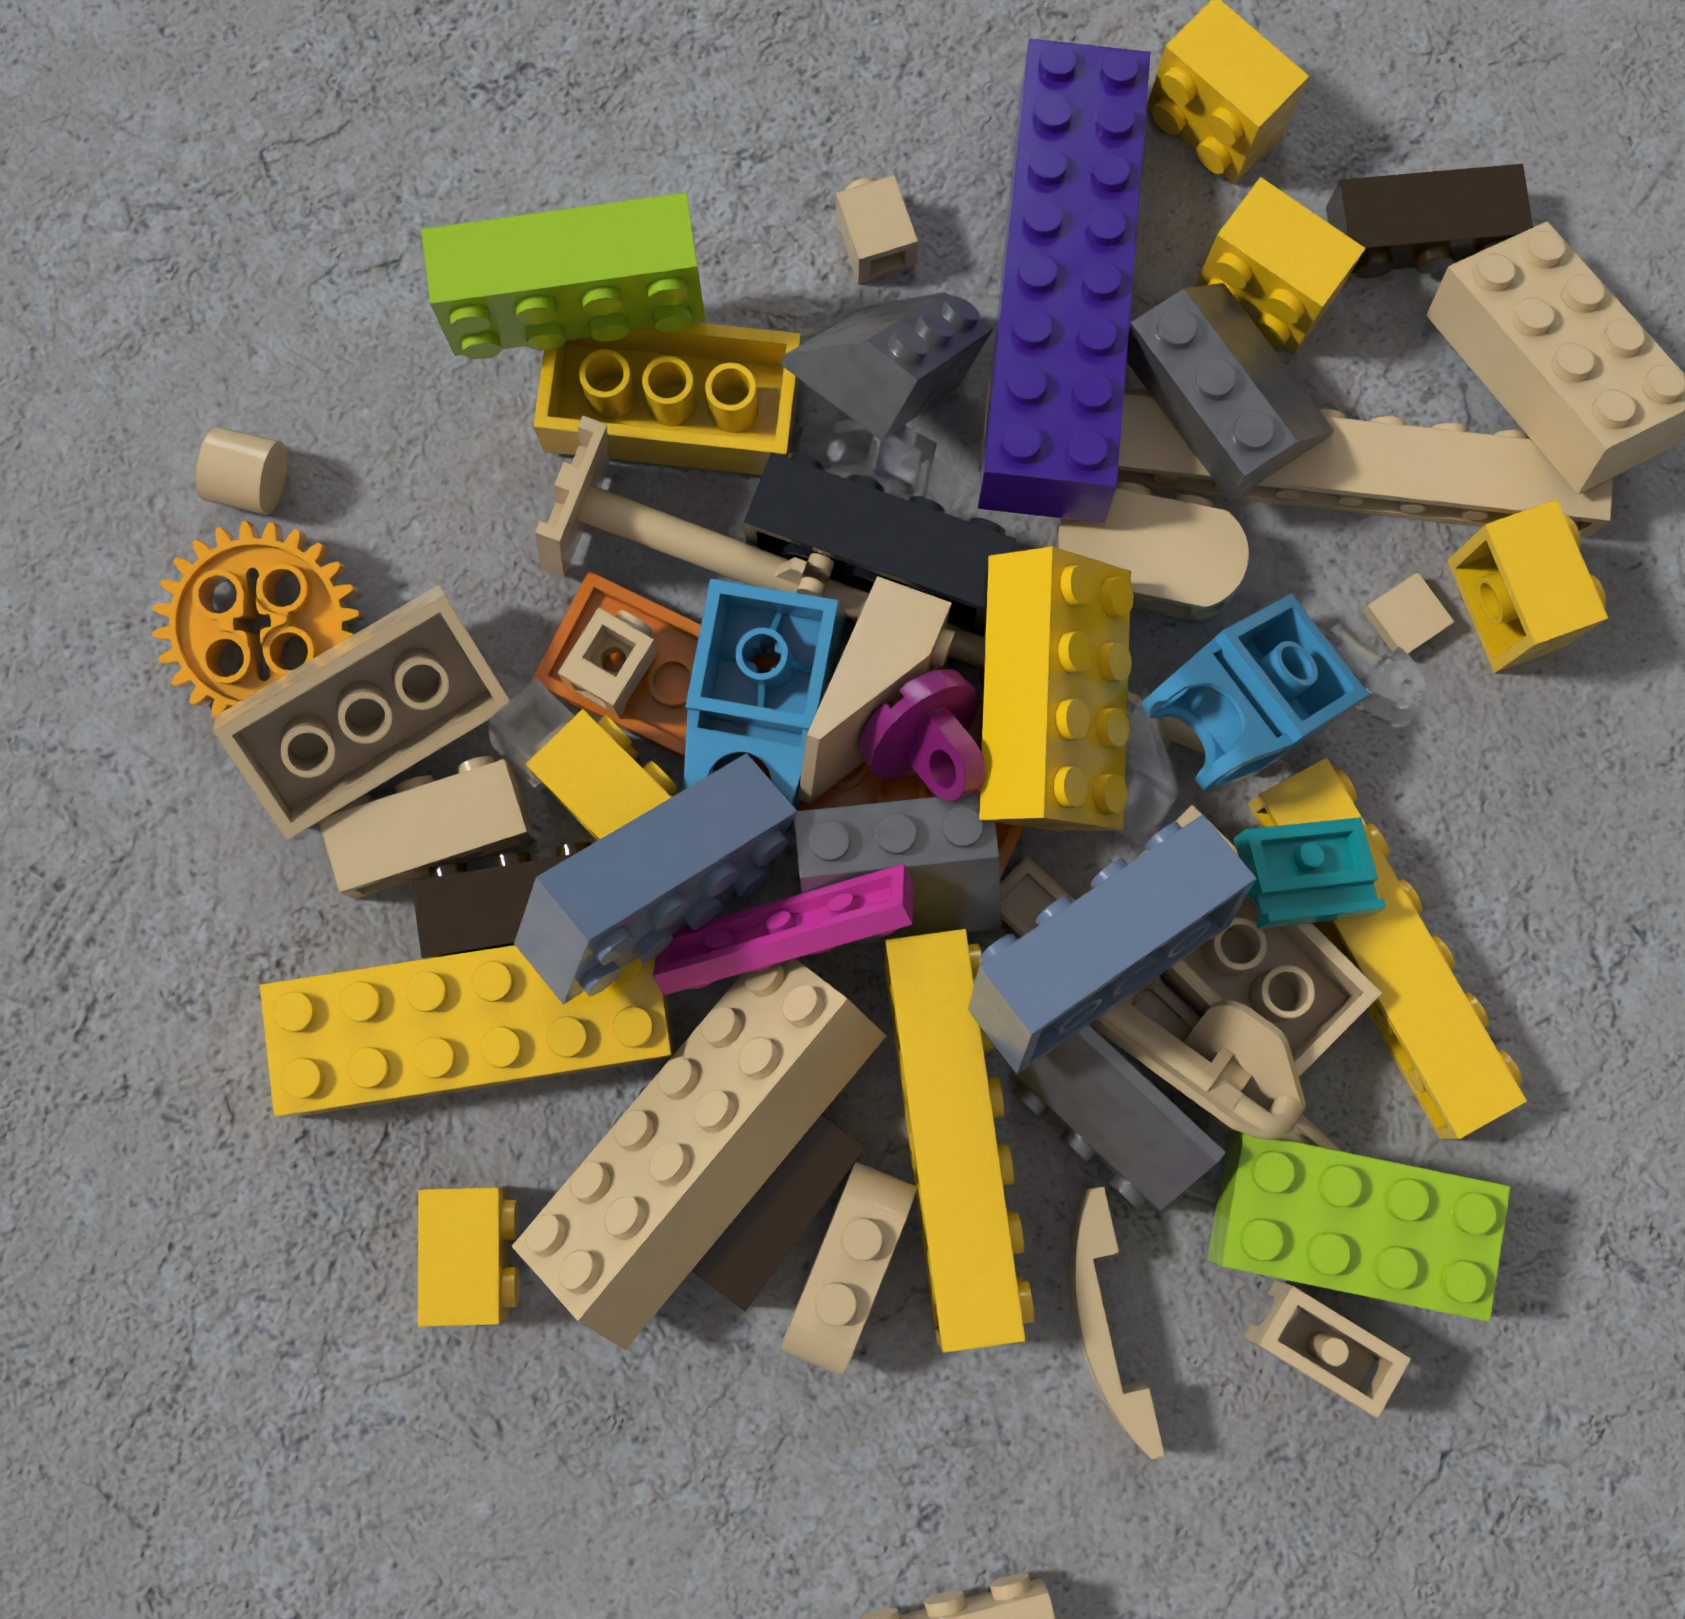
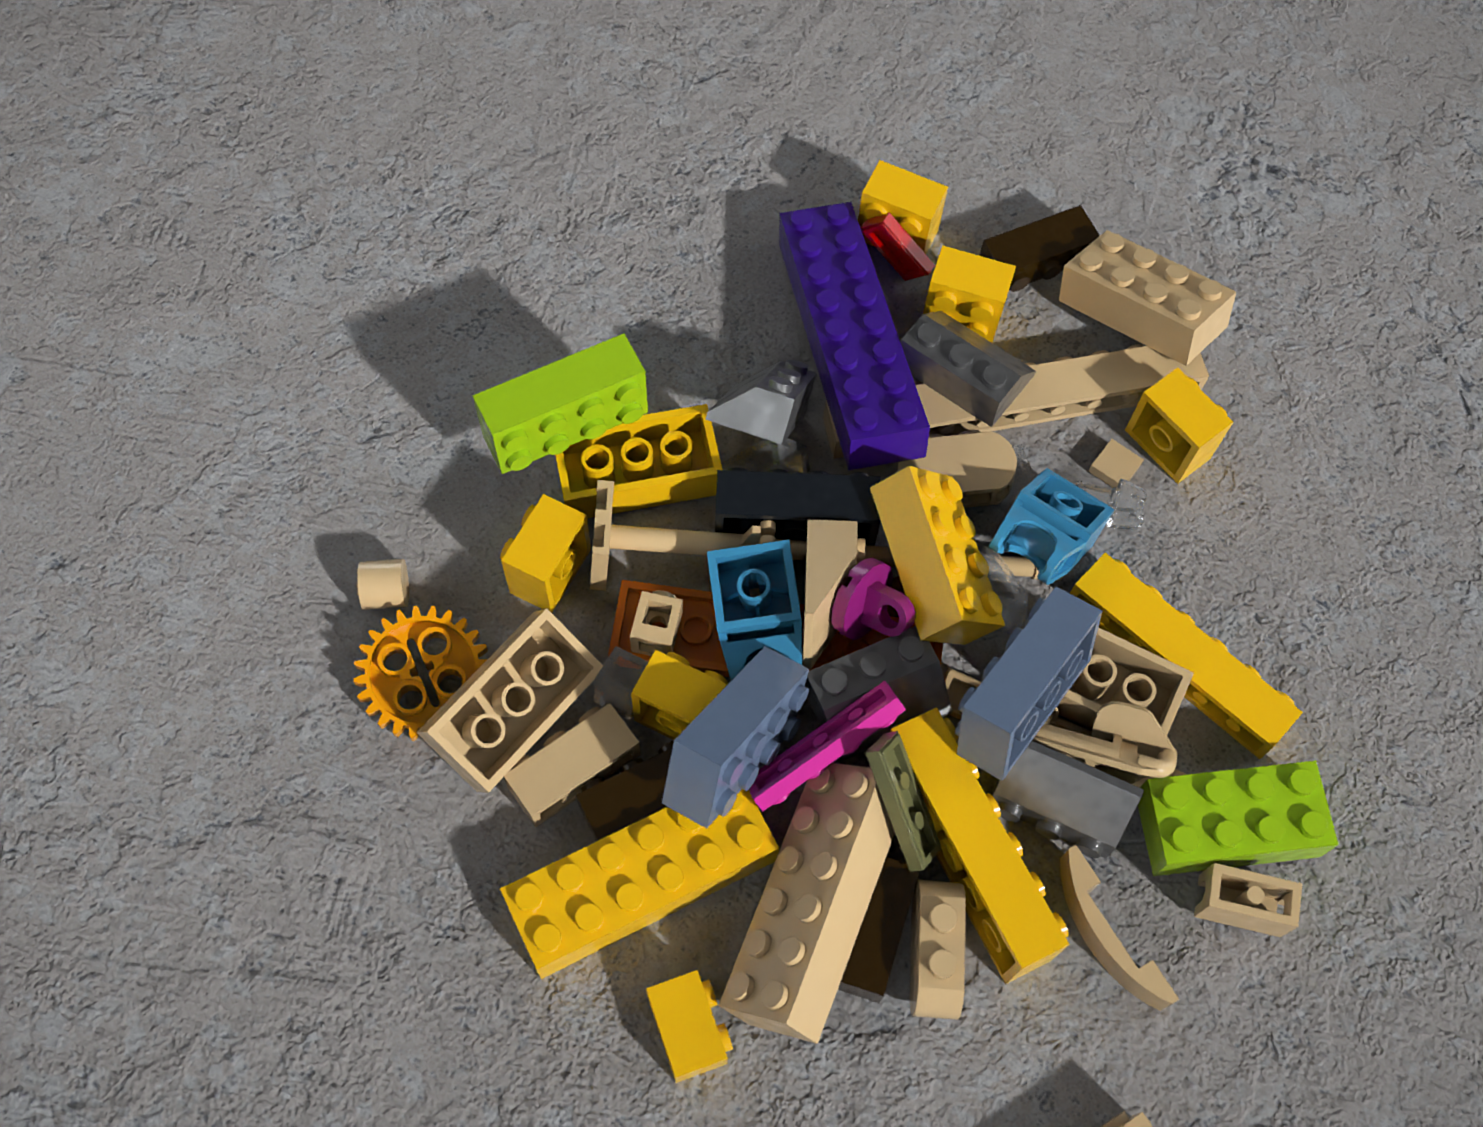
camera: 20 degrees left, 15 degrees down
tan brick [836,175,918,285] -> none
teal plate [1234,817,1386,930] -> none
none -> yellow brick [500,494,591,613]
none -> red tile [861,212,935,281]
none -> olive tile [865,731,942,872]

